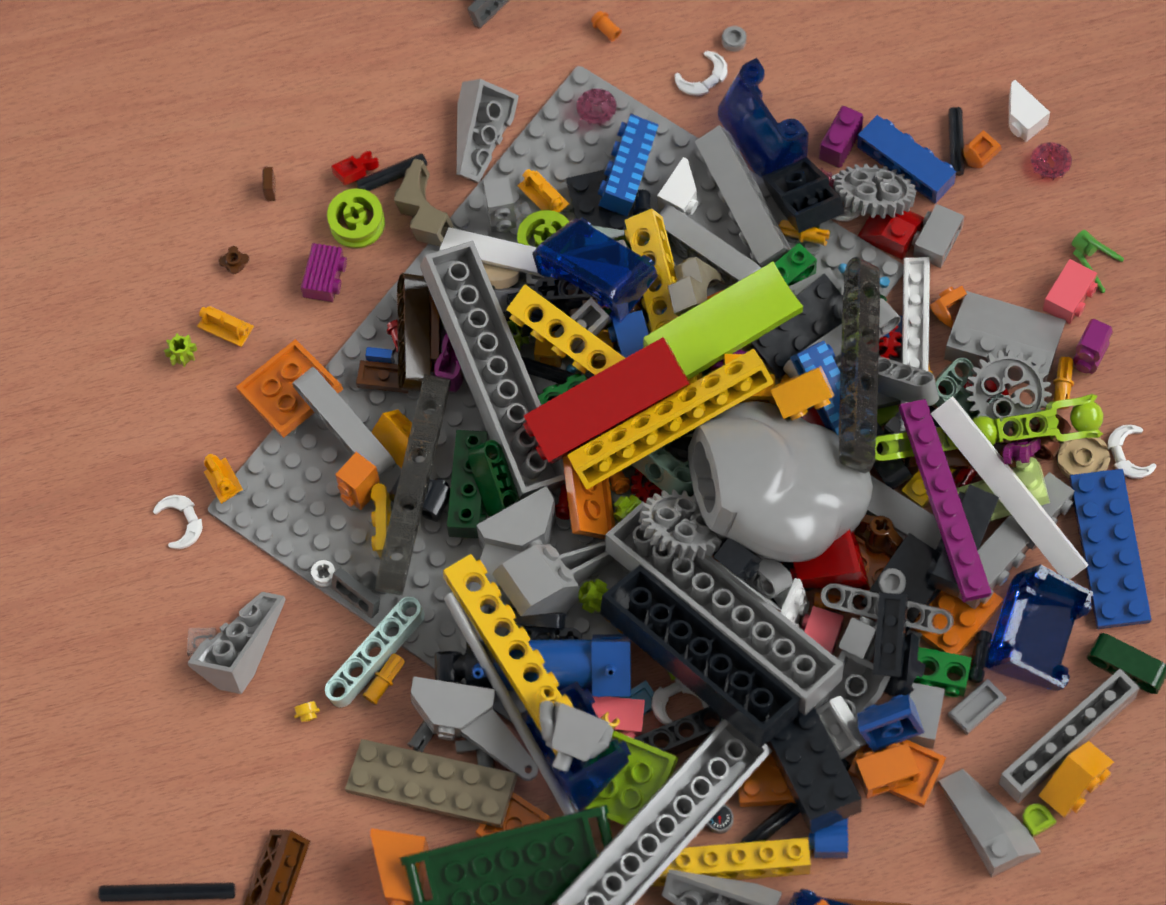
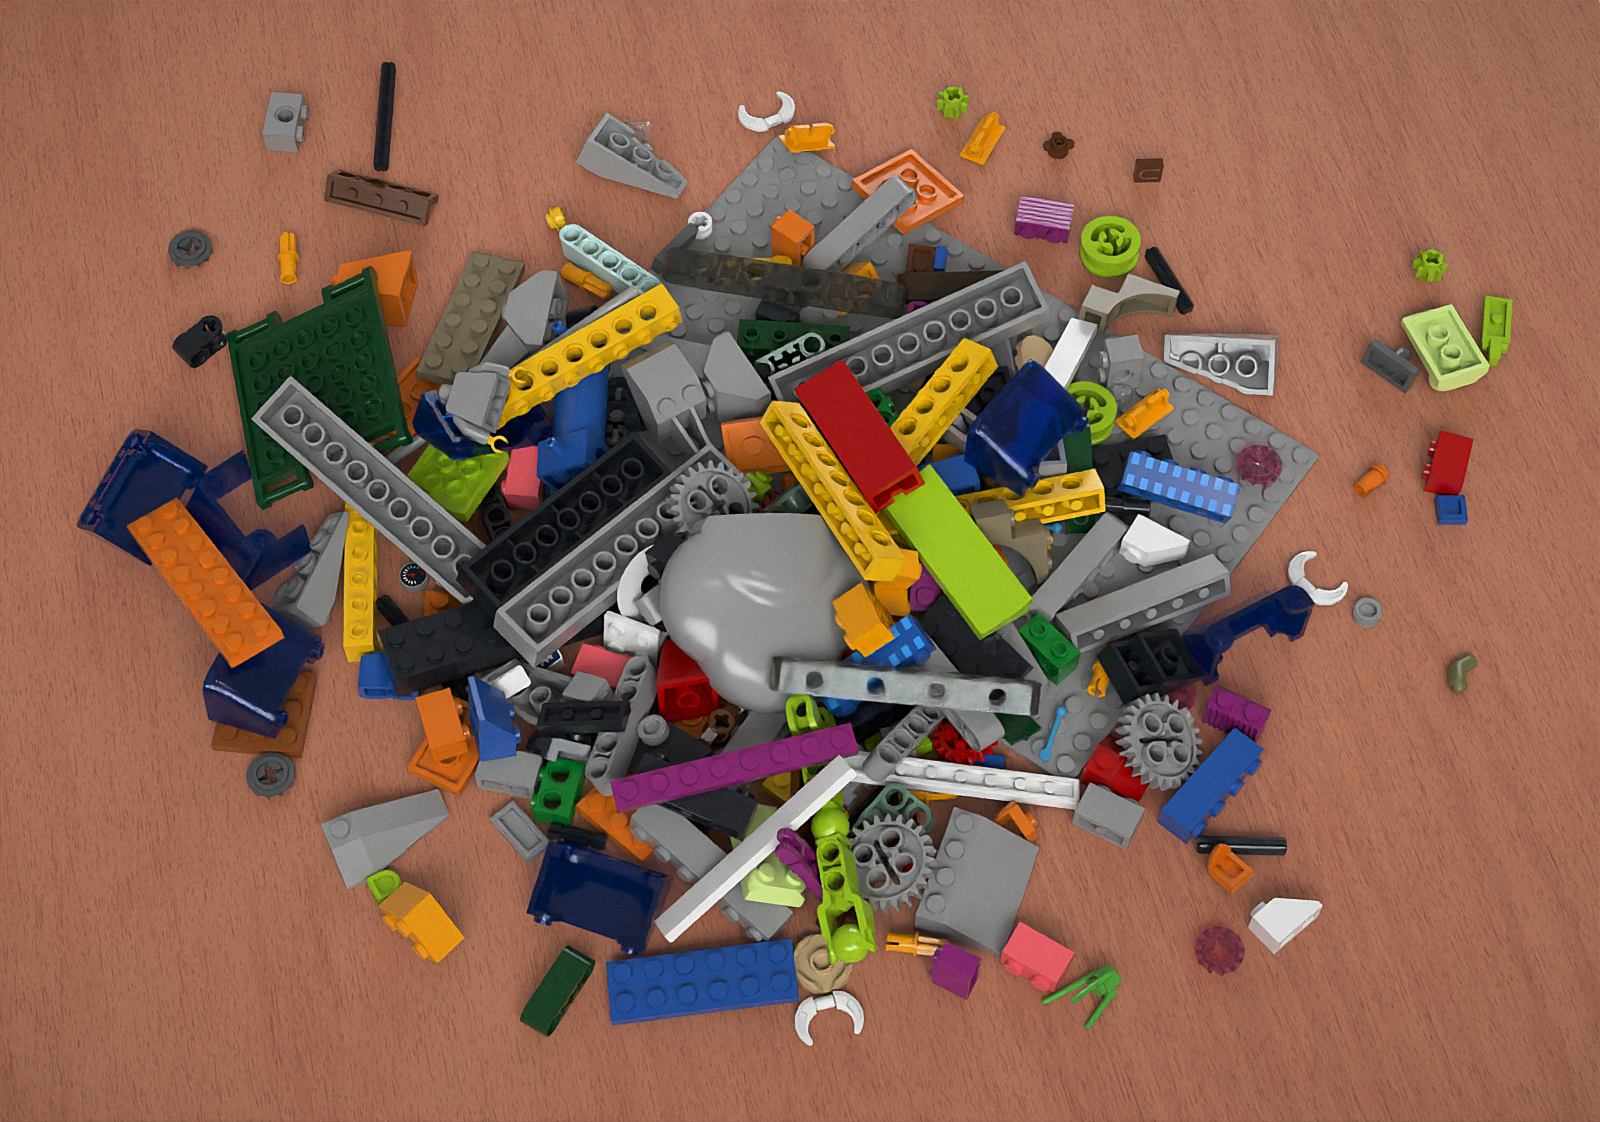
camera: 85 degrees right, 5 degrees down
red plate [331,151,379,186] -> none
lime gear [578,579,609,613] -> none
light grey brick [999,669,1139,803] -> none

